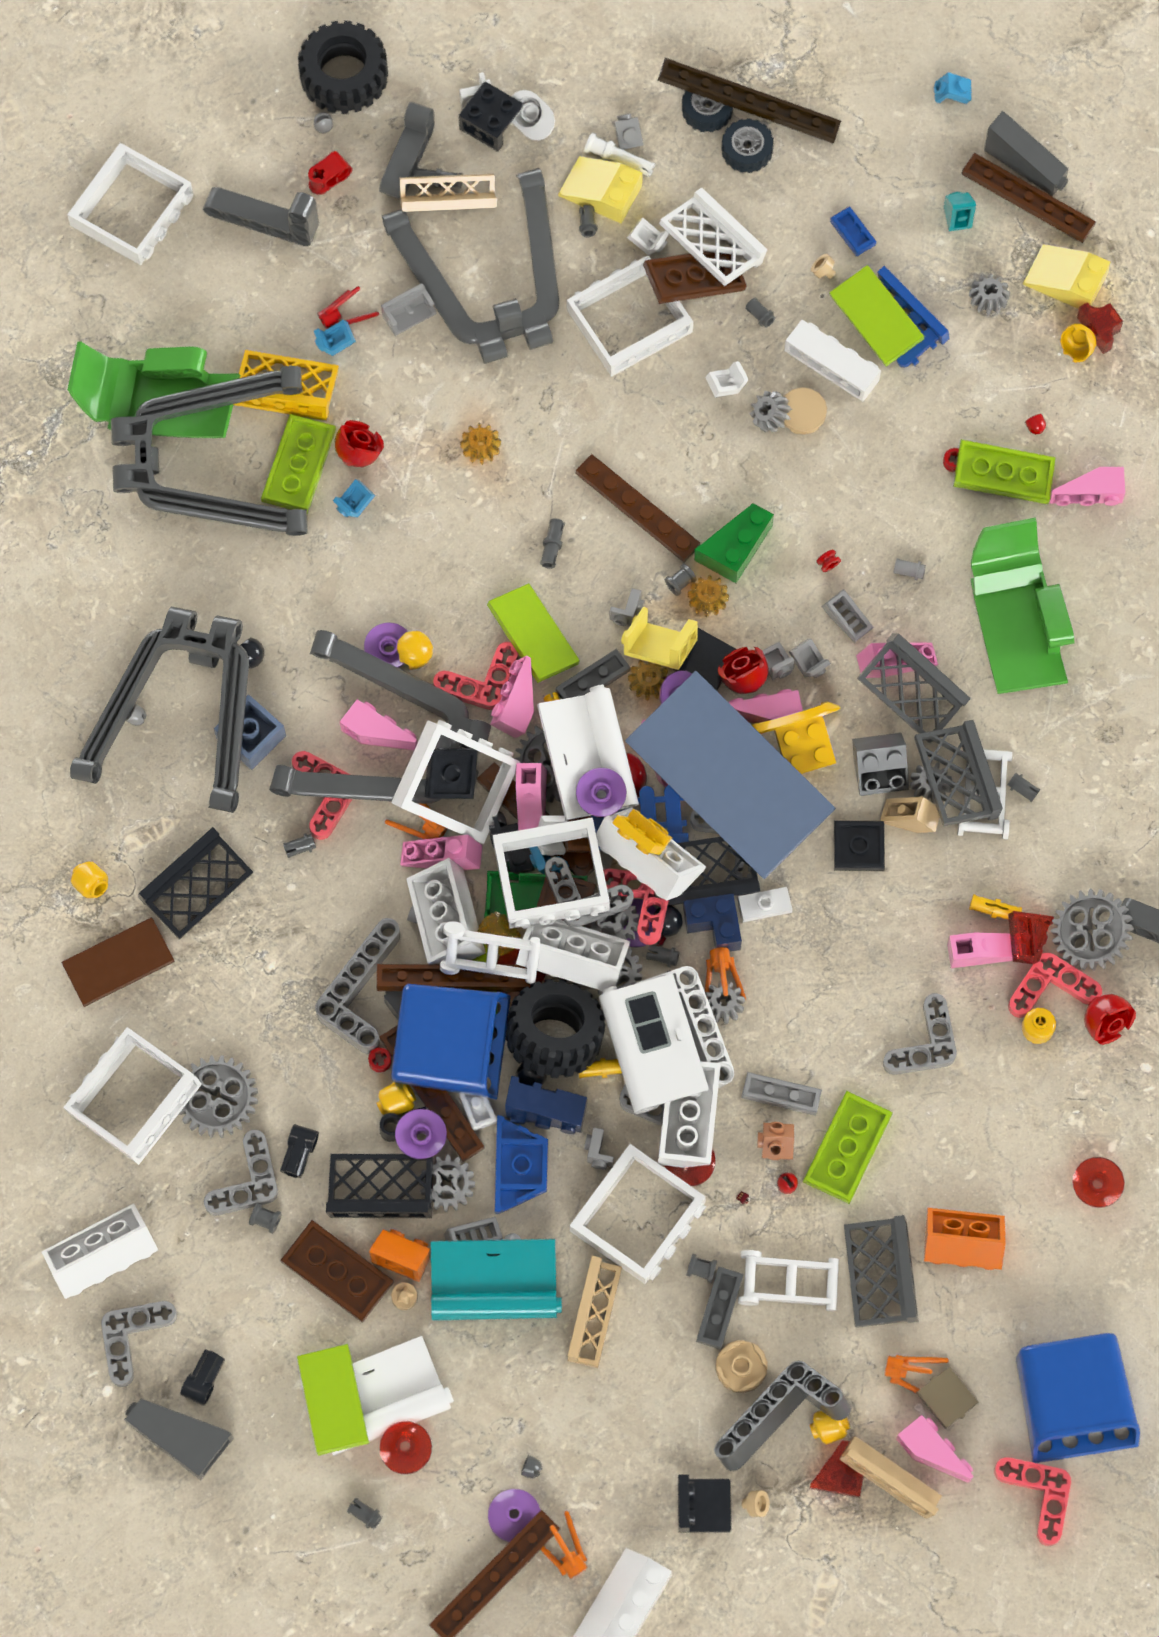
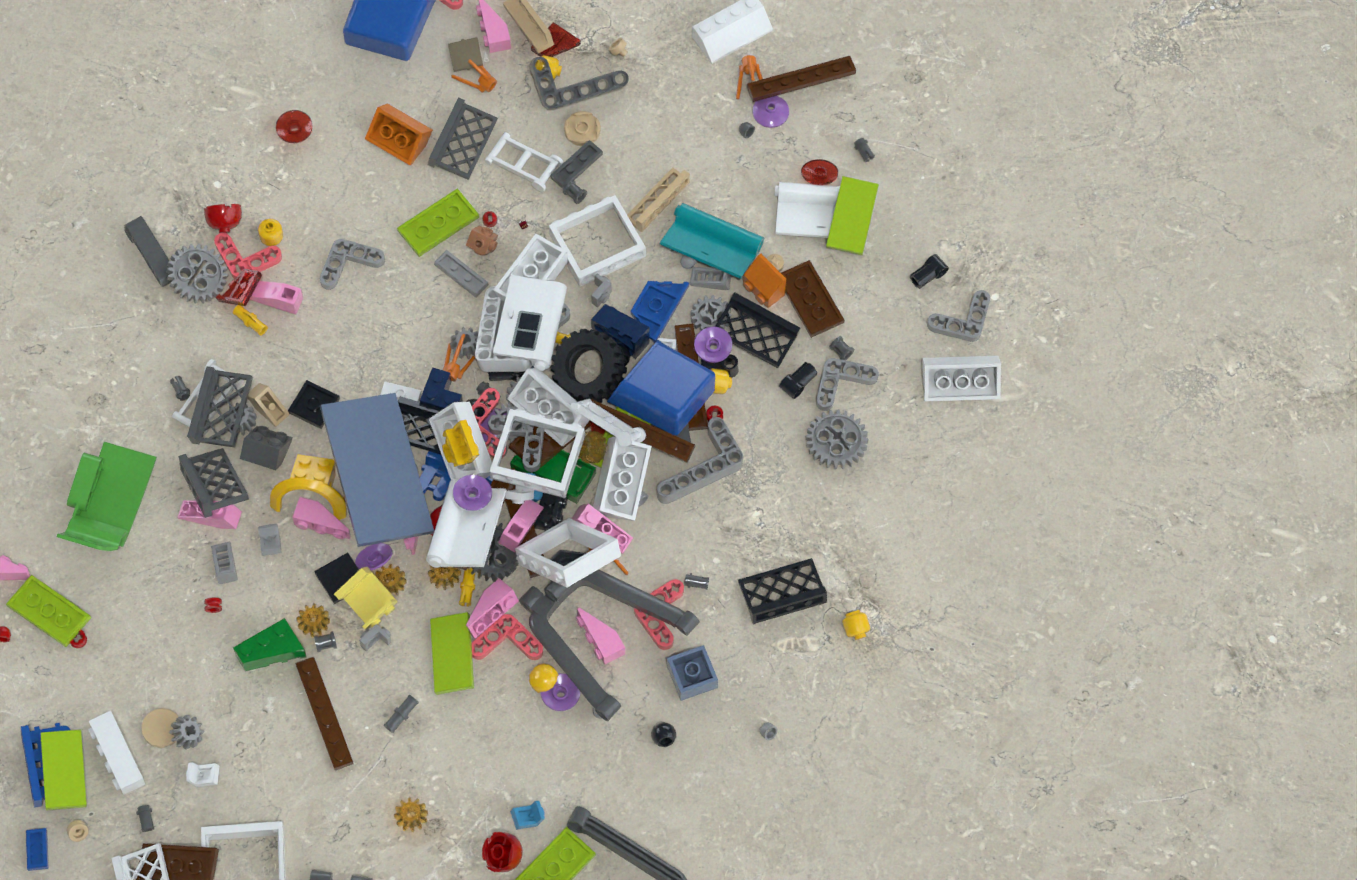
camera: 155 degrees left, 5 degrees down
reddish brown tile [61,917,175,1007] -> none
white window [63,1027,202,1165] -> none
dark grey piece [70,606,249,813] -> none
dark grey slope [124,1399,234,1480] -> none
dark grey plate [556,649,631,699] -> none
black bracket [678,1475,731,1533] -> none
red cylinder [718,647,769,694] -> none
light grey bracket [762,642,795,680] -> none
light grey pin [894,558,926,580] -> none

